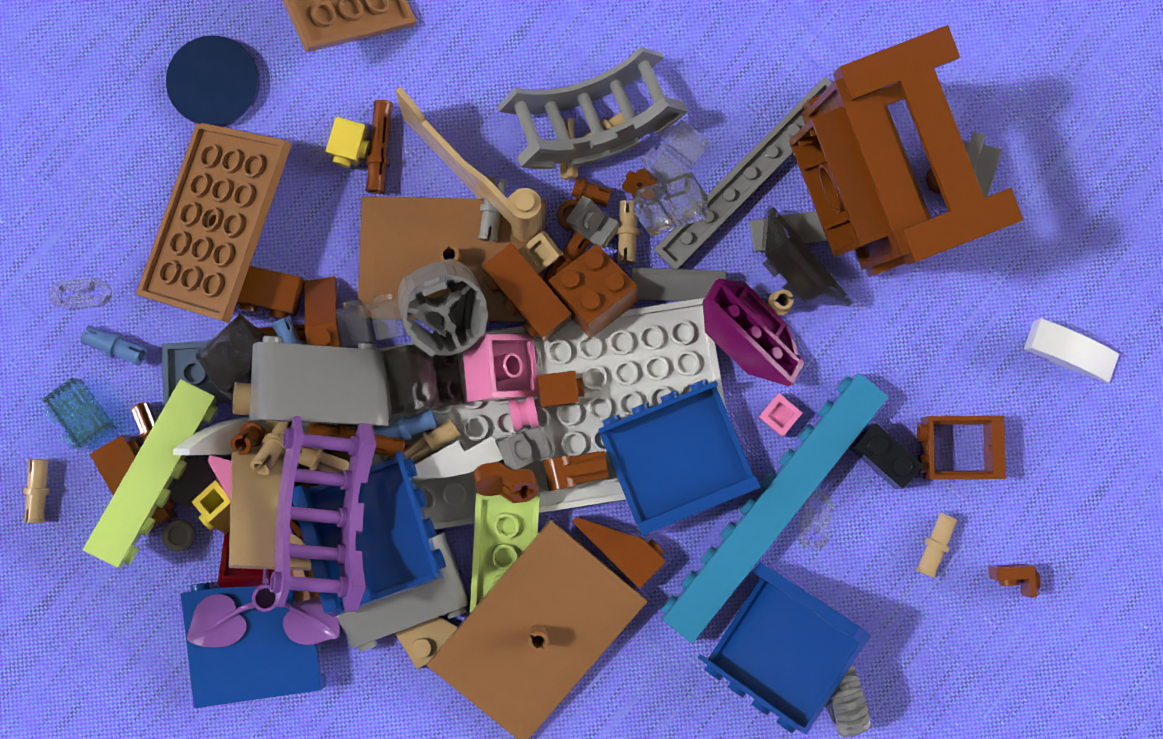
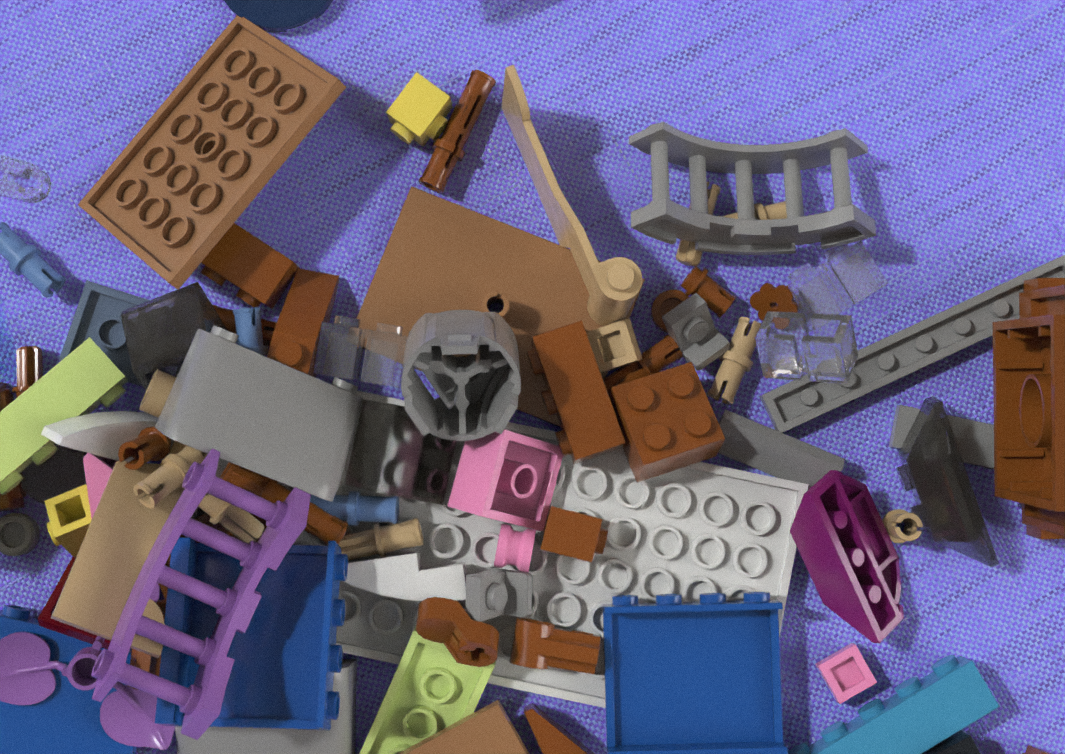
camera: 20 degrees right, 0 degrees up
light grey pin [478,177,507,242] -> none

